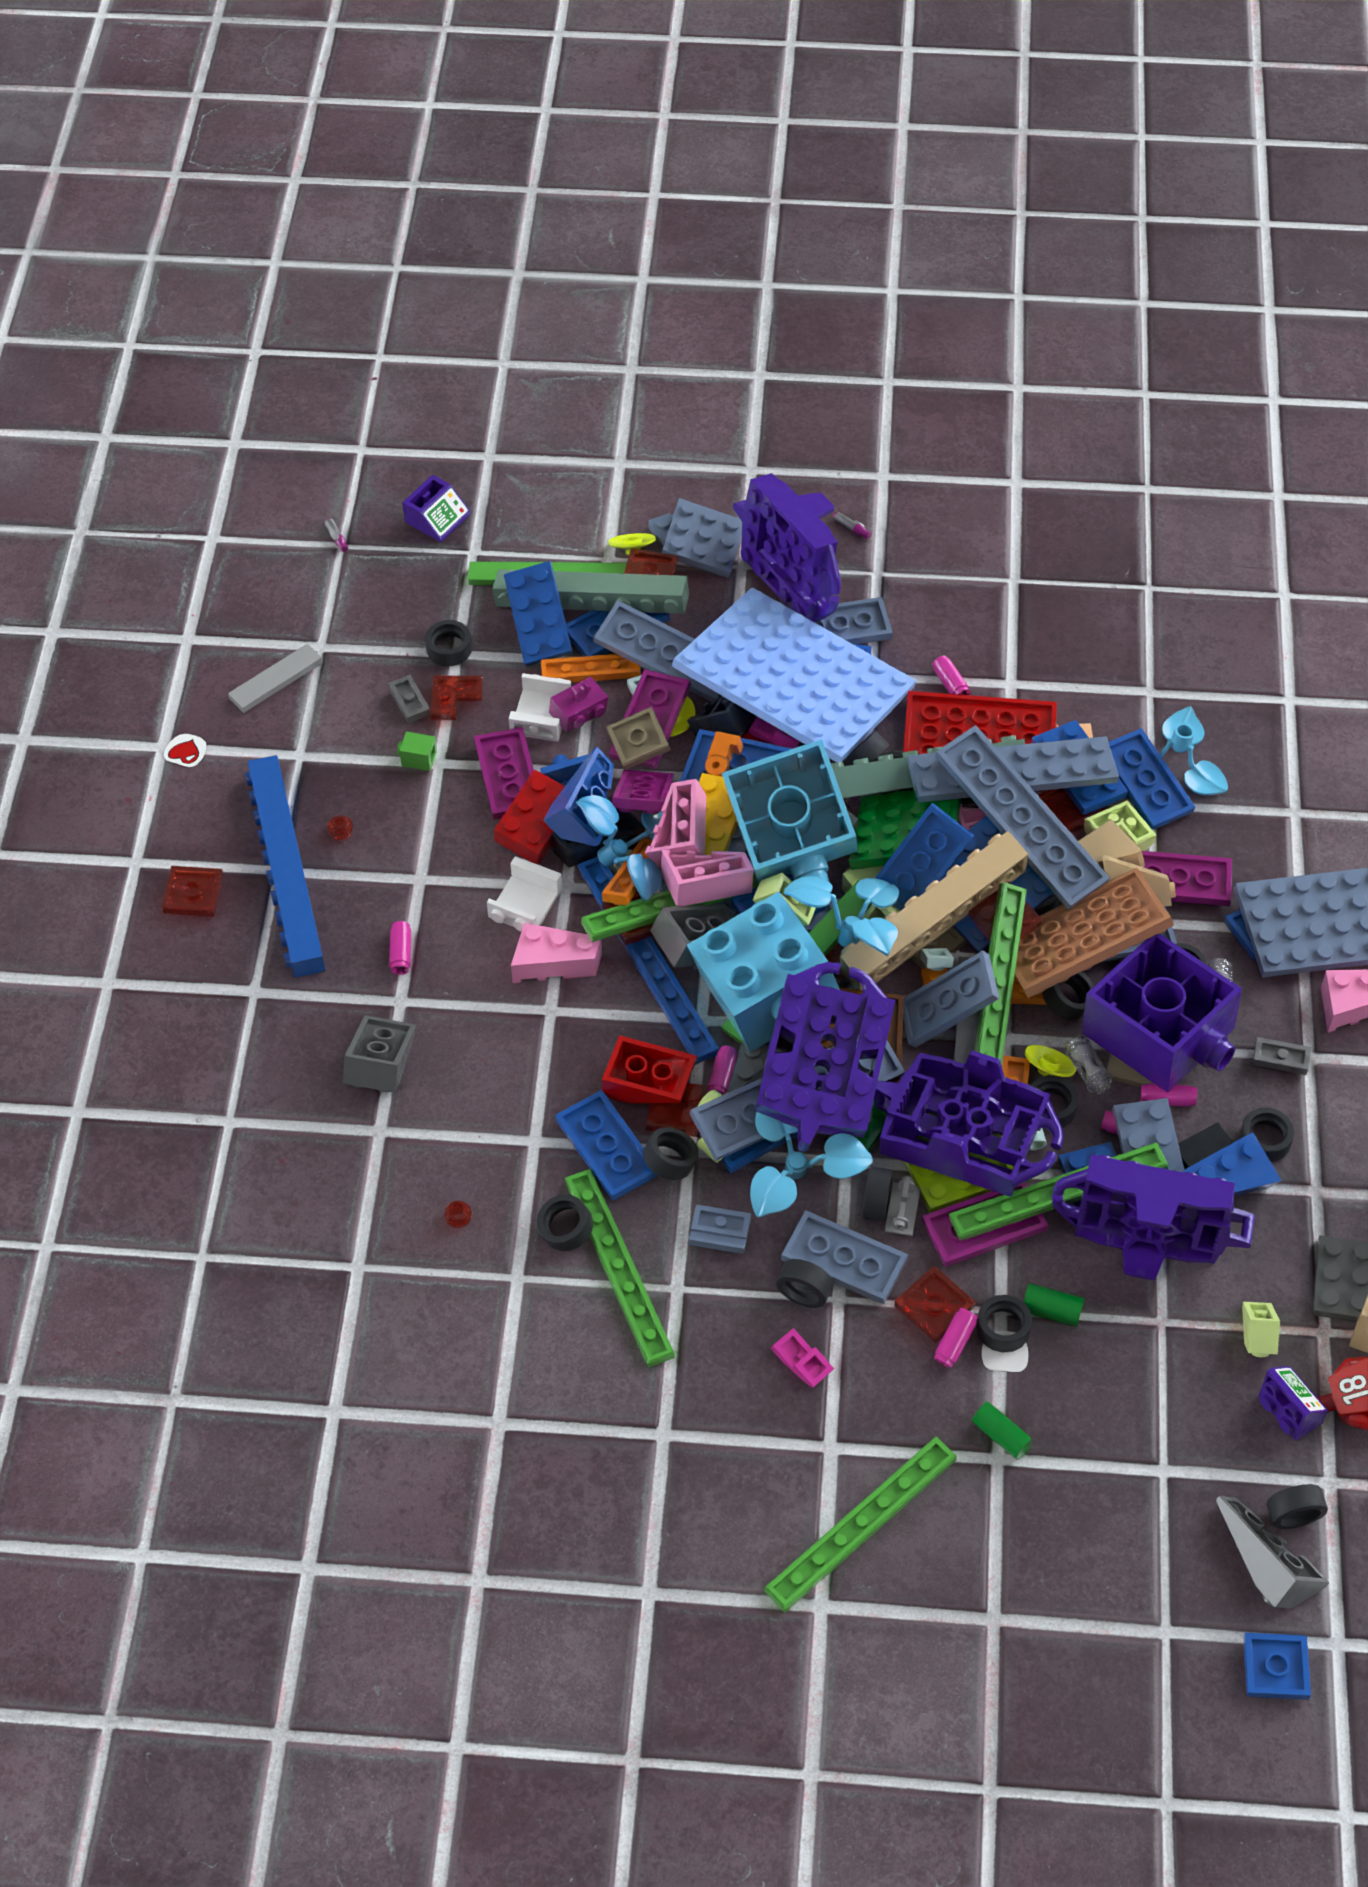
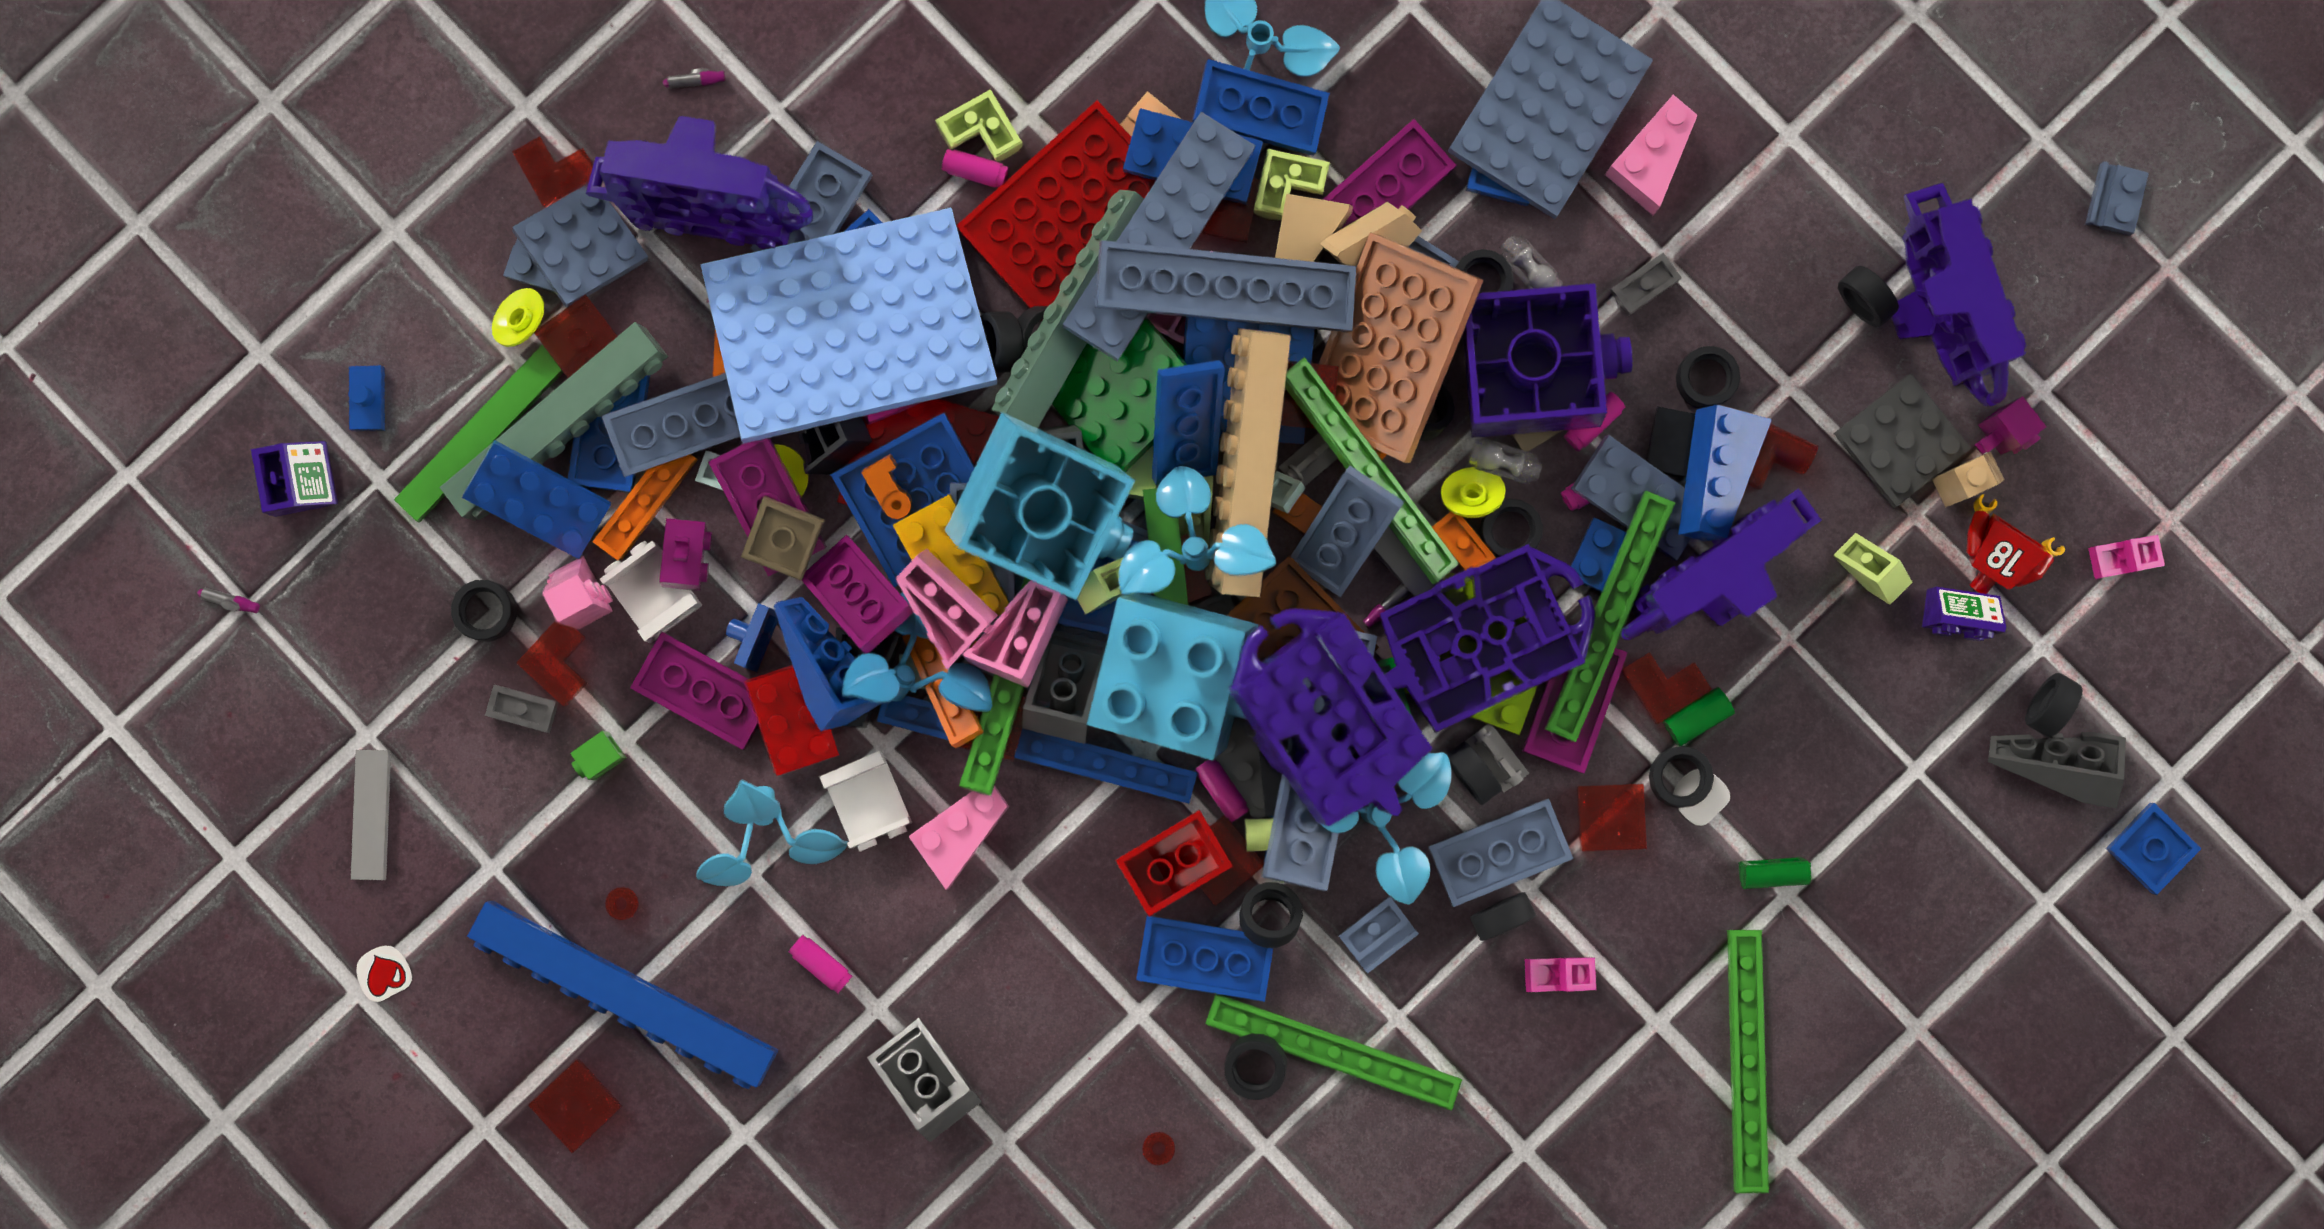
camera: 50 degrees left, 30 degrees up
dark pink piece [933,1308,978,1368] -> none
none -> blue tile [348,365,385,431]
none -> clear red plate [512,136,593,208]
none -> bright pink wedge [542,556,613,630]
none -> medium azure plant [696,780,848,886]
none -> yellowish green brick [935,89,1023,162]
none -> clear red plate [1621,652,1712,724]
none -> clear red brick [1748,423,1818,490]

